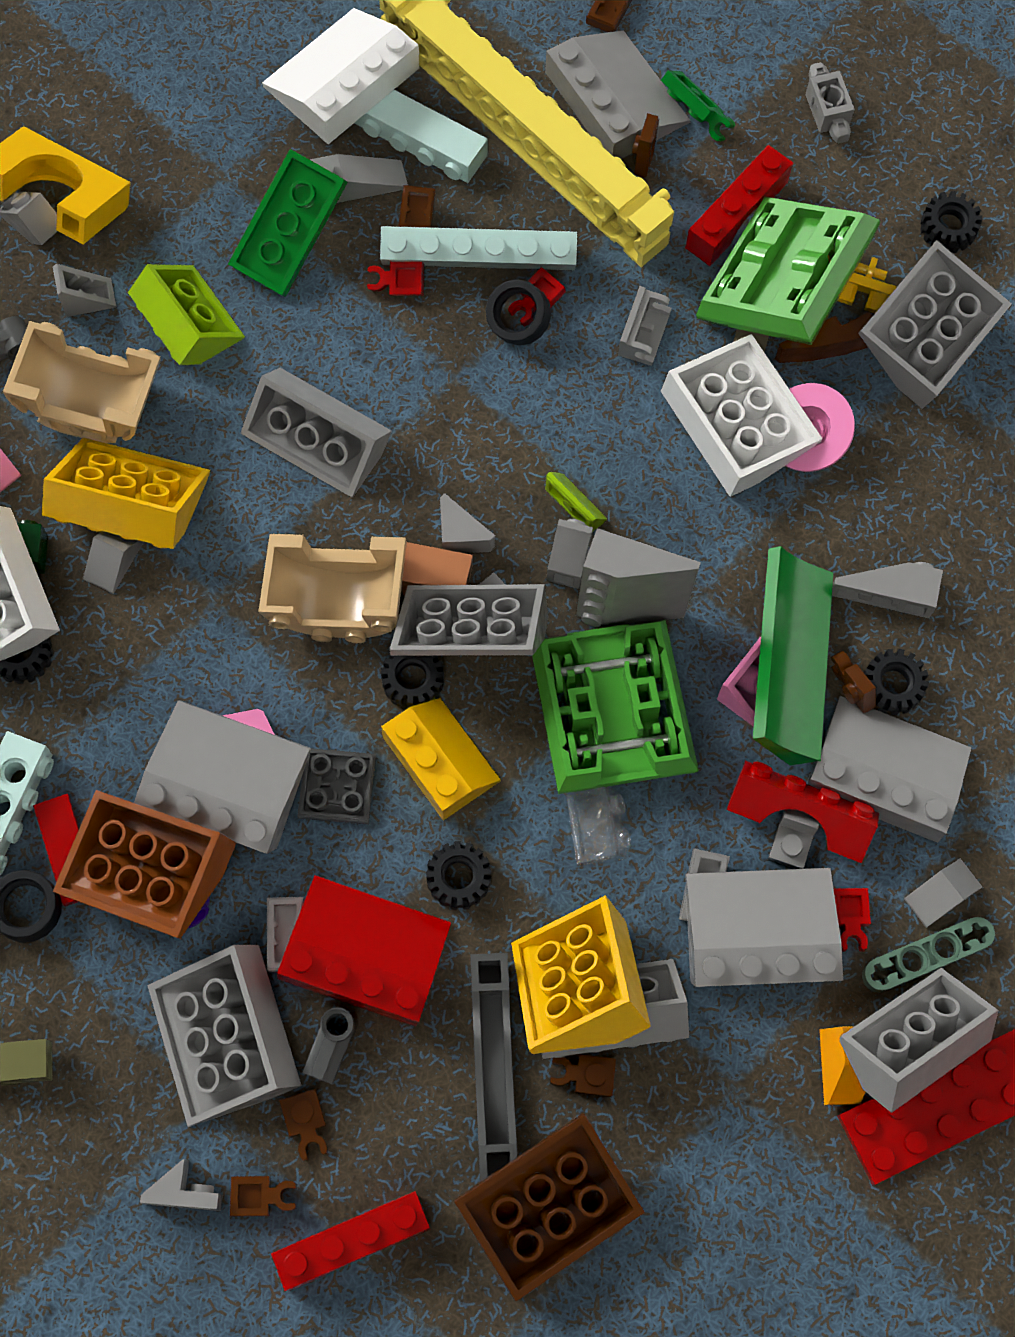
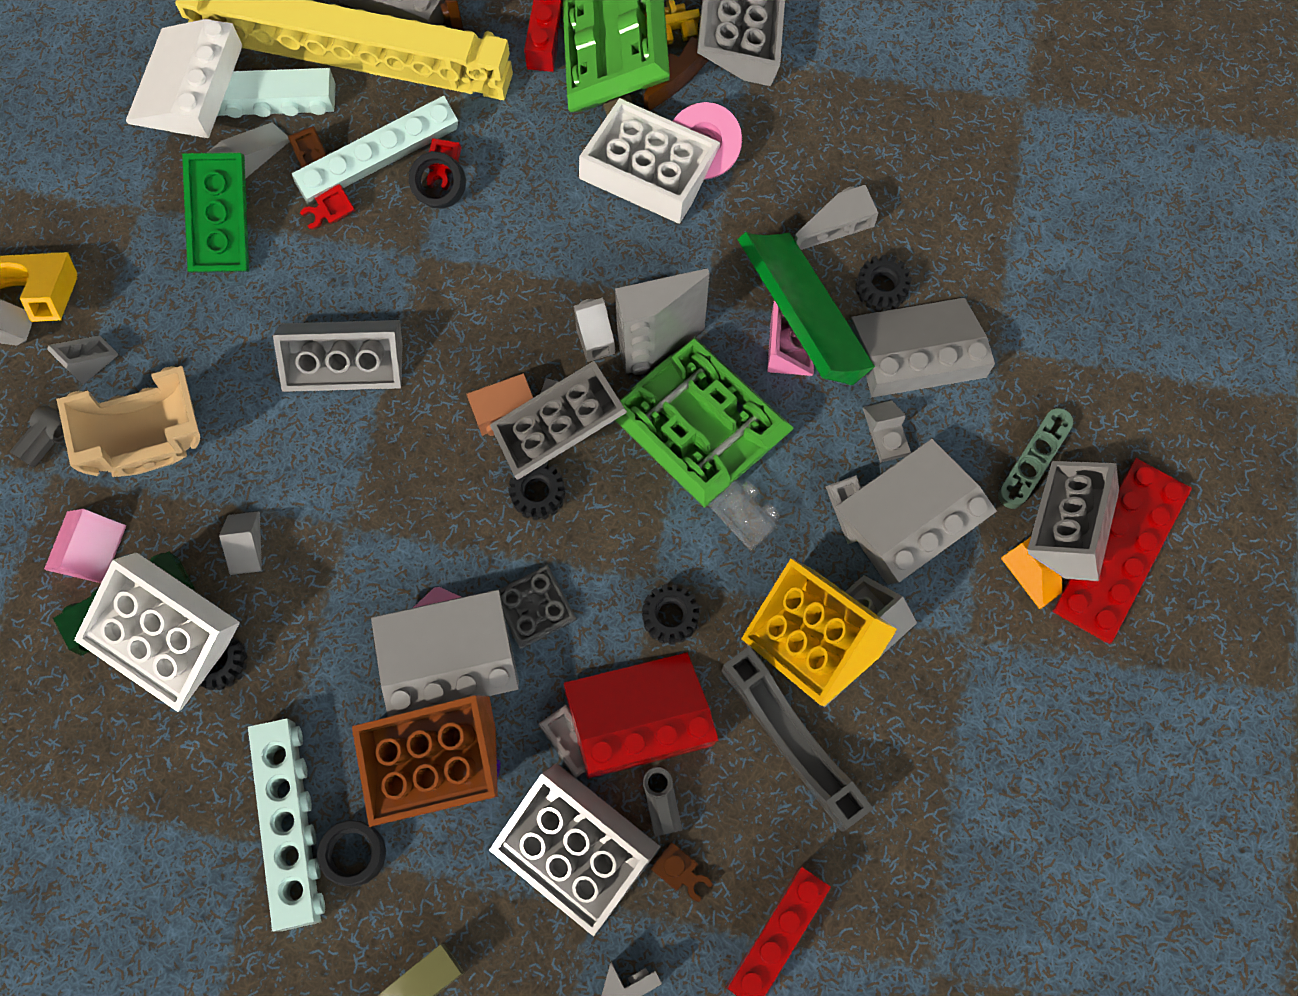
camera: 30 degrees left, 0 degrees up
red tile [33,794,79,907] -> none
yellow slope [42,438,210,549] -> none
lime slope [128,264,245,365] -> none
reddish brown plate [230,1176,297,1217] -> none
tan cylinder [258,534,407,643] -> none
yellow slope [381,698,501,821] -> none
light grey slope [440,493,495,553] -> none
reddish brown slope [453,1113,645,1301] -> none
lime slope [545,472,607,532] -> none
reddish brown plate [550,1054,616,1098] -> none
light grey hinge [618,286,672,366] -> none
red arch [726,760,879,863] -> none
reddish brown plate [831,651,876,714] -> none
red plate [834,888,871,952] -> none
light grey slope [904,858,982,928] -> none

